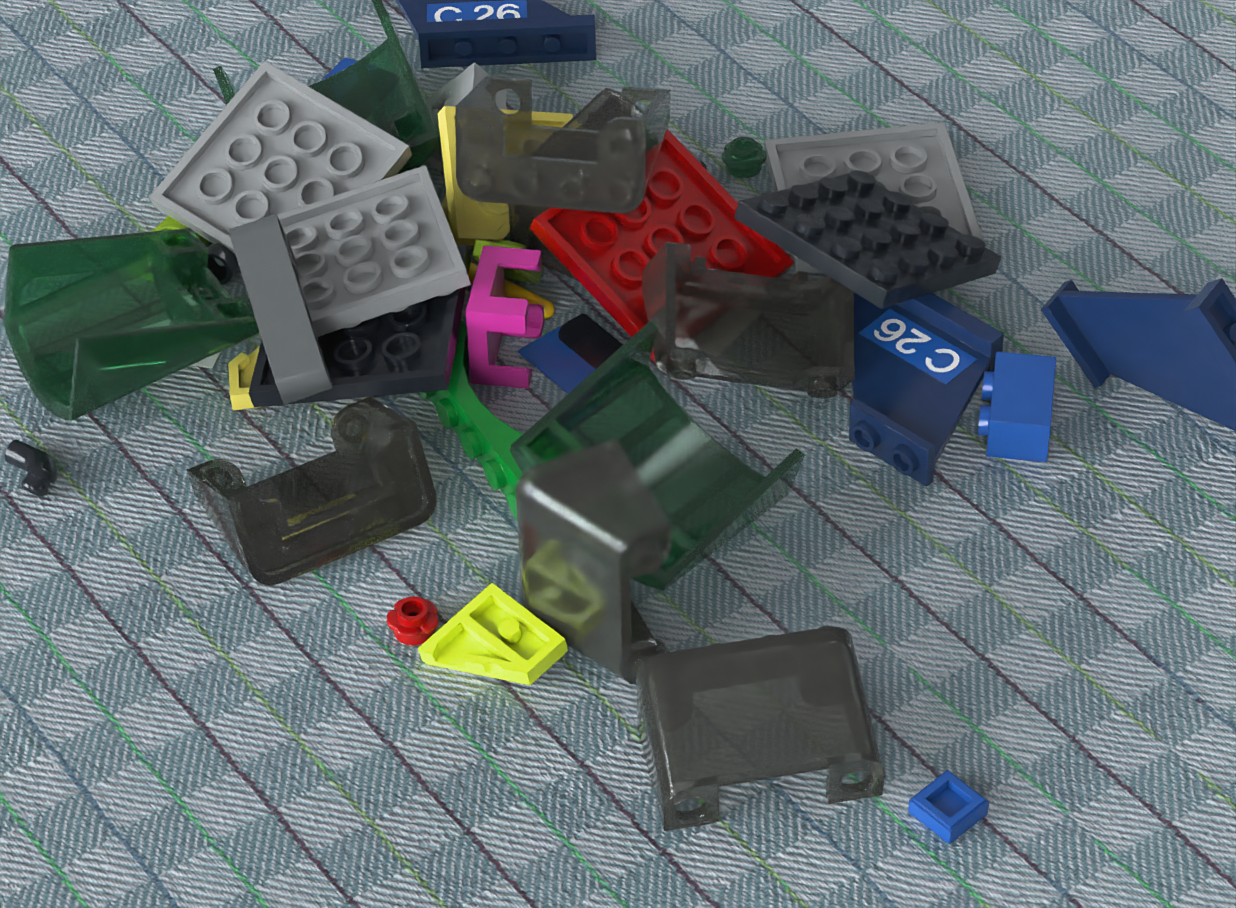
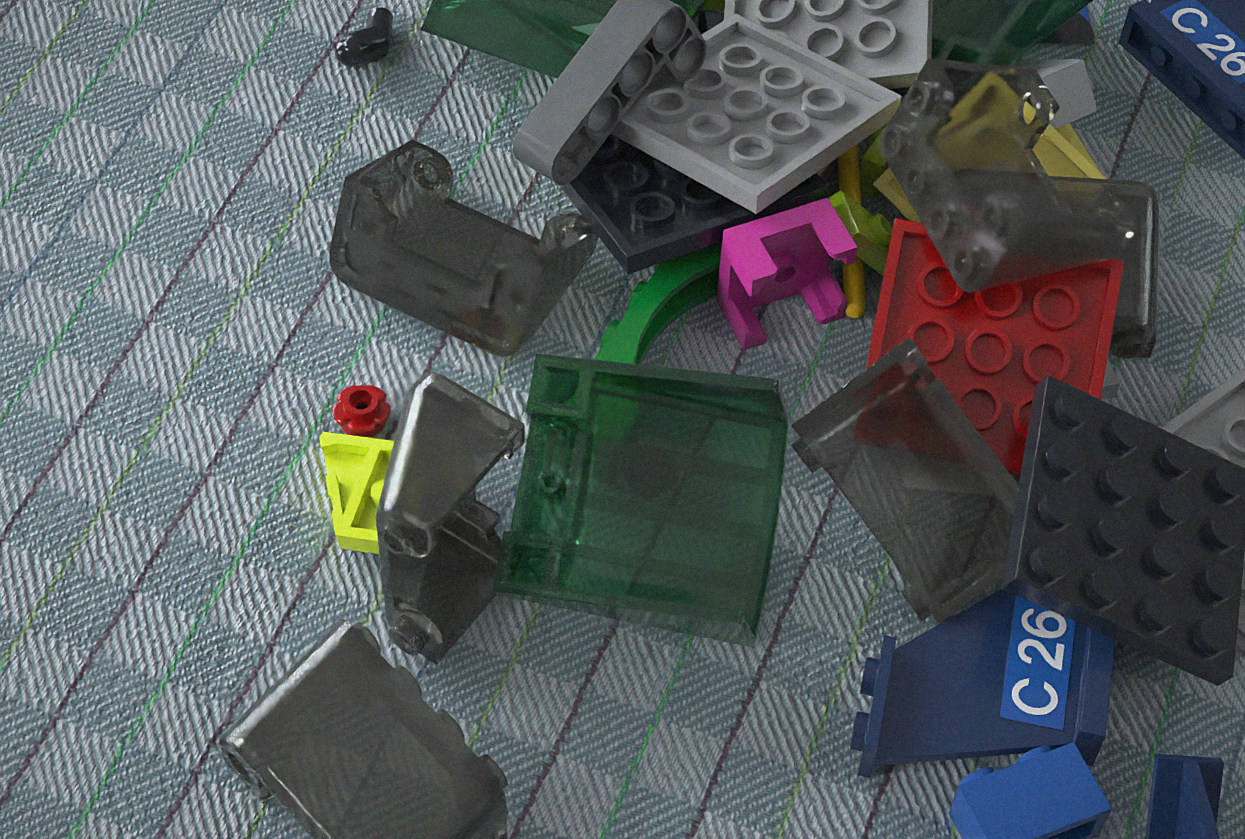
camera: 55 degrees right, 10 degrees up
sticker [517,314,638,396] -> none
clear green plate [721,137,767,178] -> none

